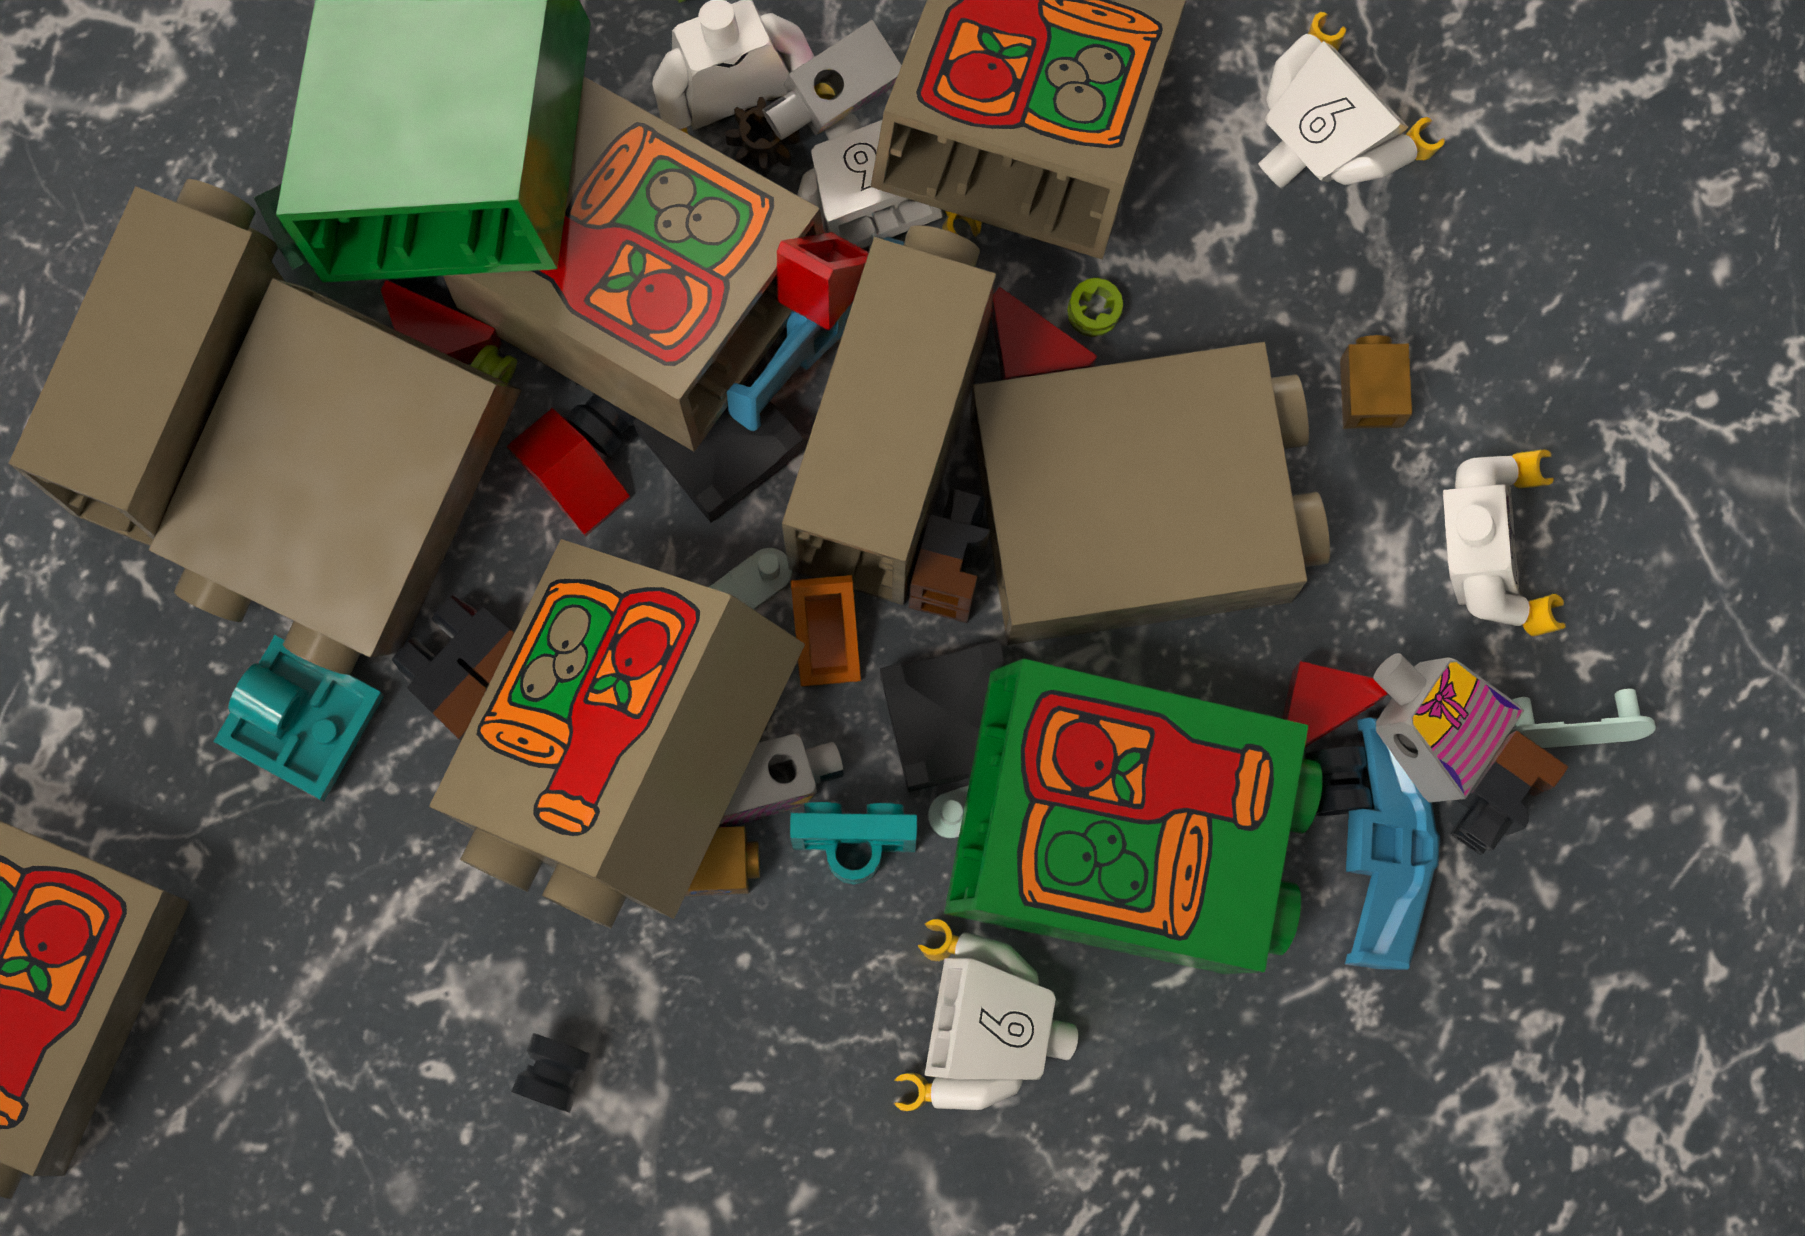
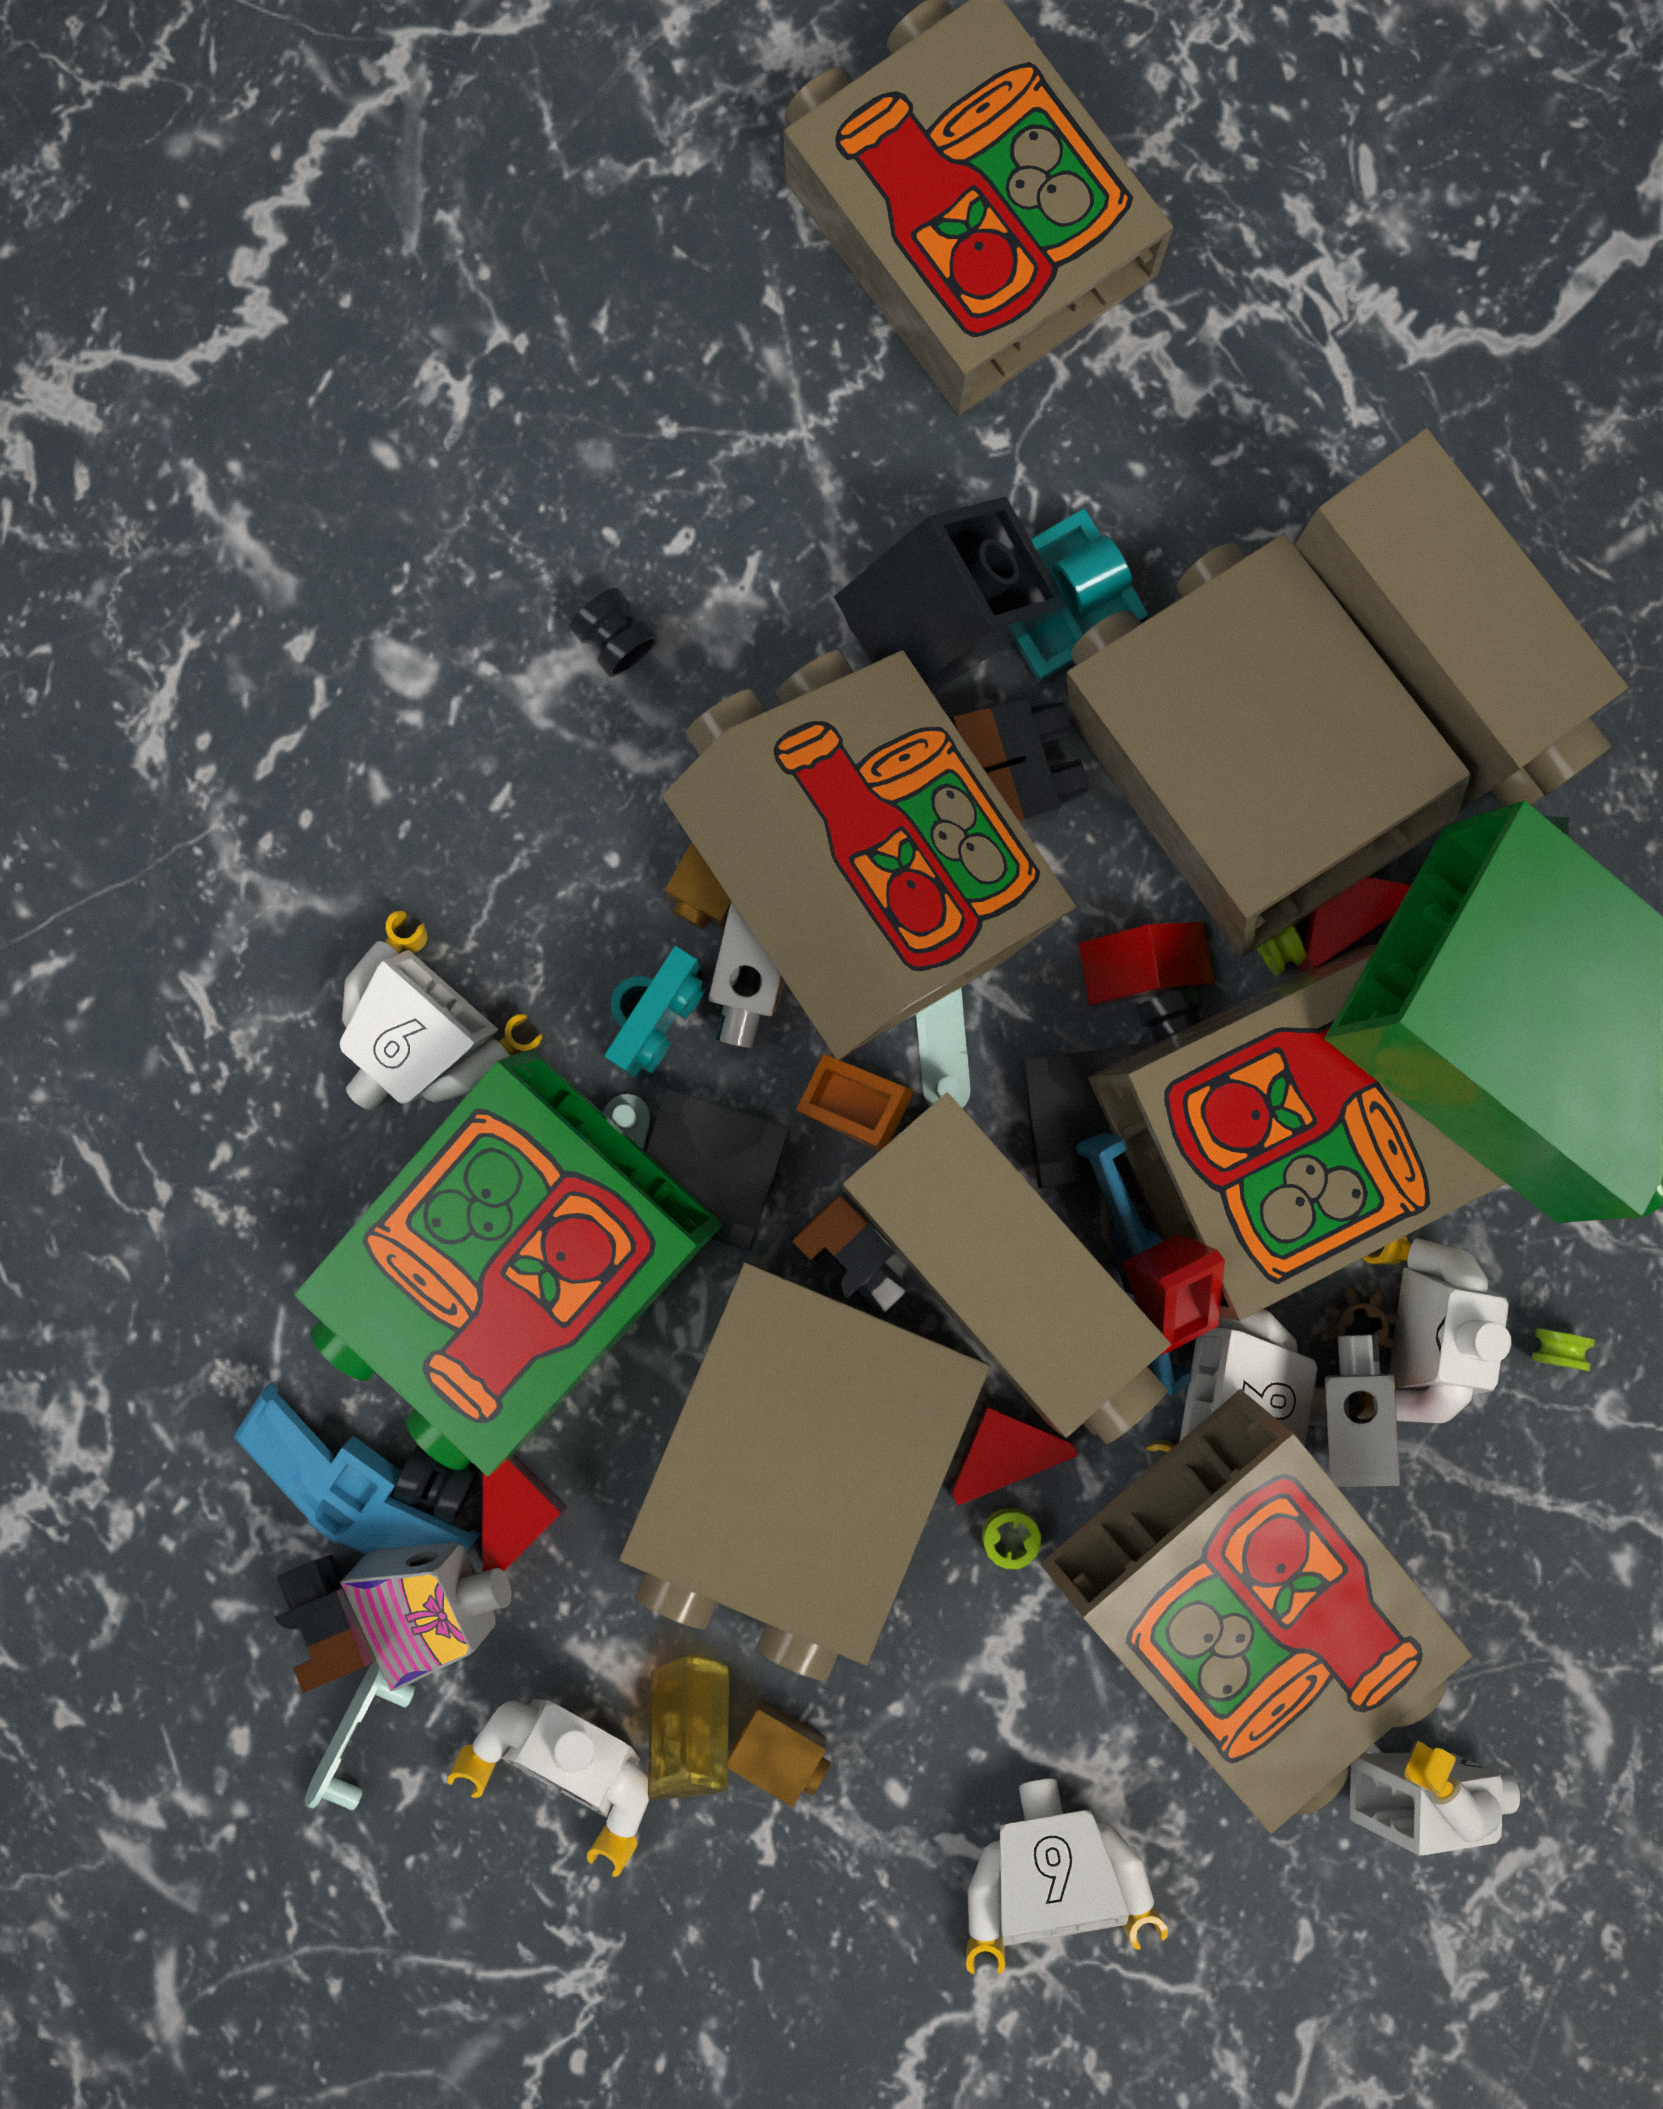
camera: 125 degrees right, 5 degrees up
none -> clear yellow slope [648,1653,729,1800]
none -> black slope [833,496,1068,693]

